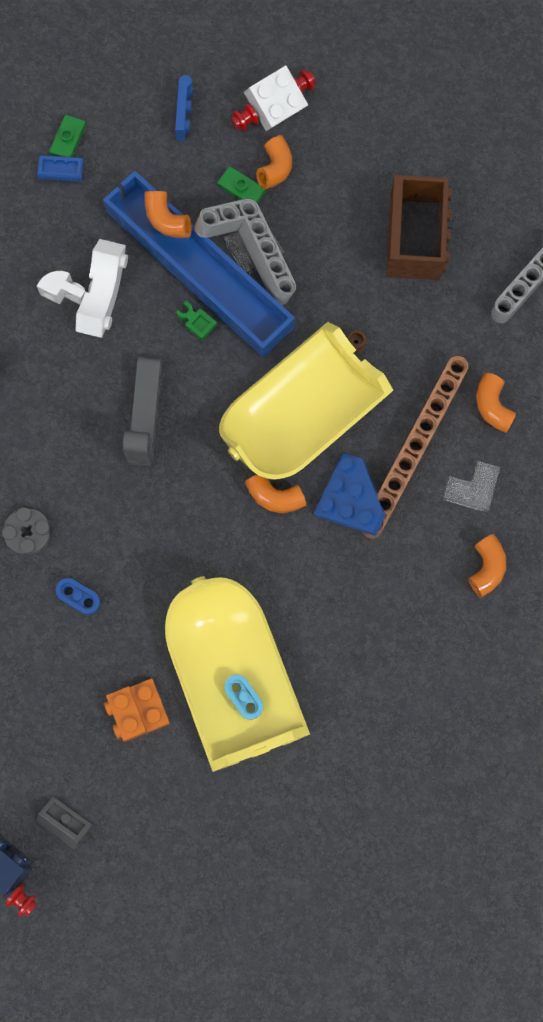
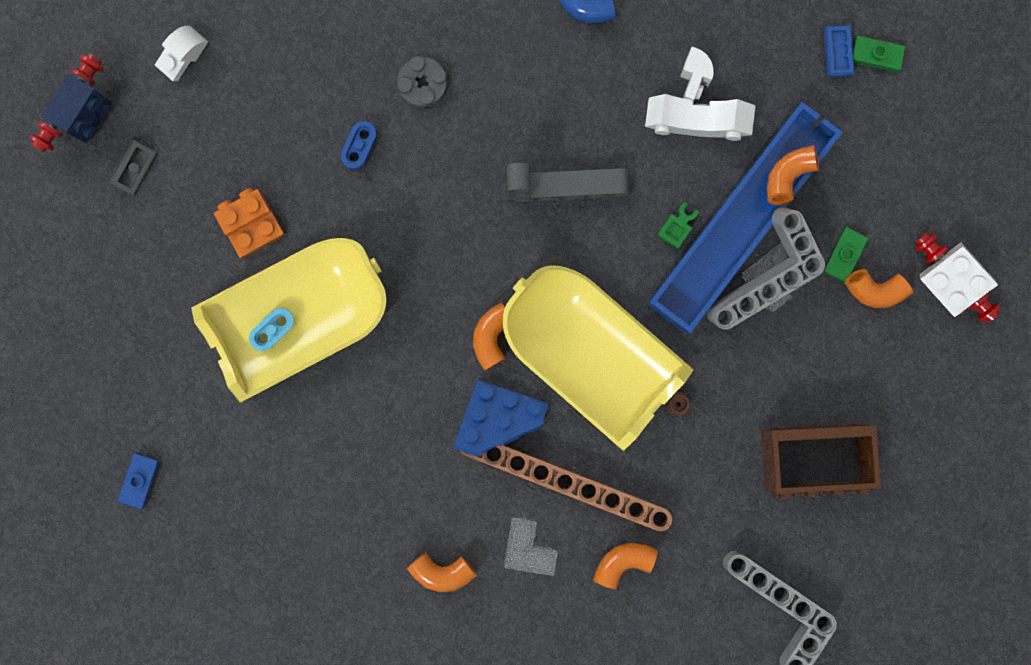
camera: 85 degrees right, 10 degrees up
blue plate [175,75,193,141] -> none
none -> blue plate [117,453,160,509]

